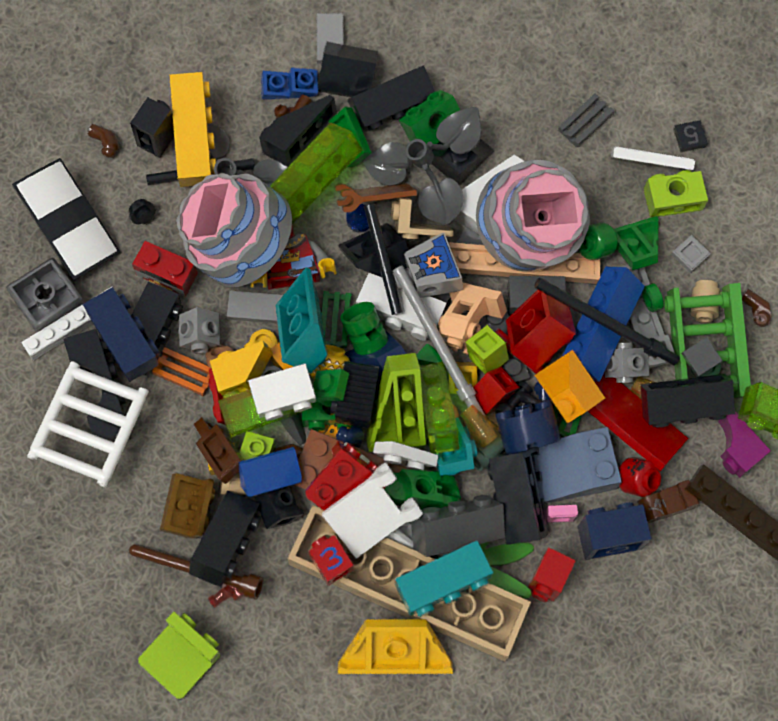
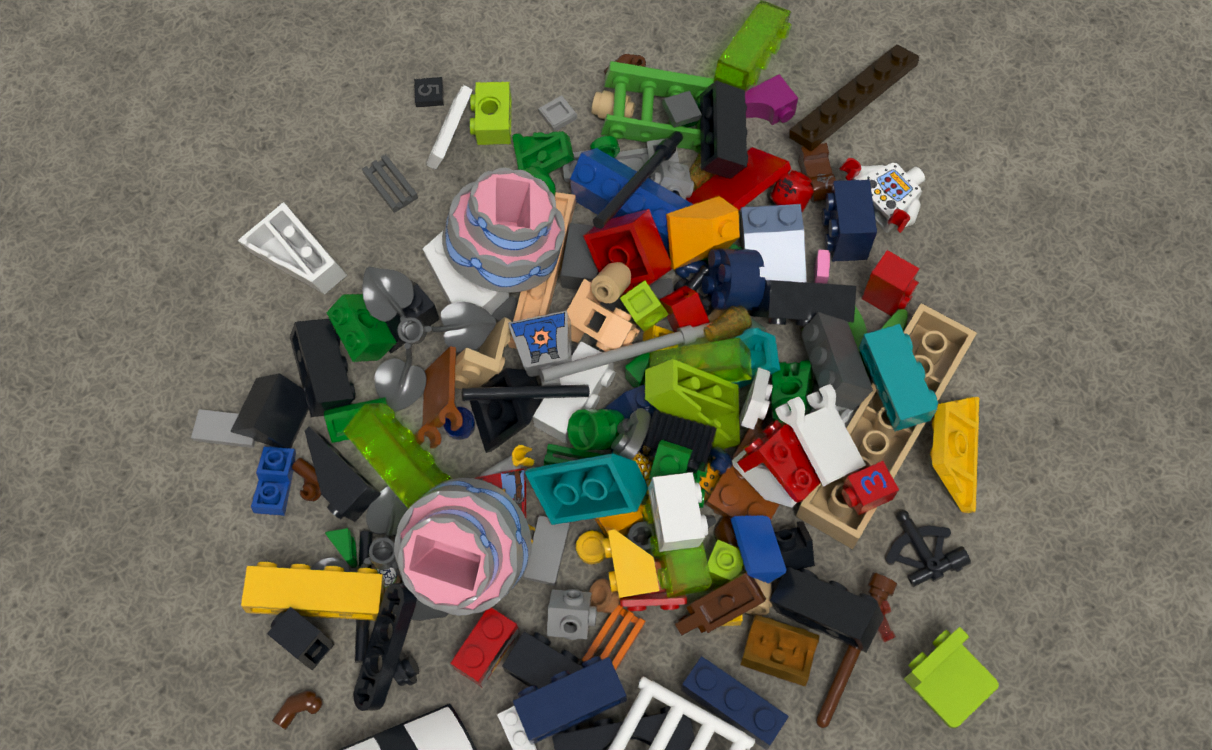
camera: 75 degrees left, 5 degrees down
none -> white wedge [238,202,347,294]
none -> green slope [325,528,358,568]
none -> black beam [353,583,417,711]
none -> tan brick [591,262,631,303]
none -> flat silver plate [611,408,651,460]
none -> dark blue brick [681,656,789,750]
none -> torso [839,158,925,233]
none -> black piece [885,510,971,587]

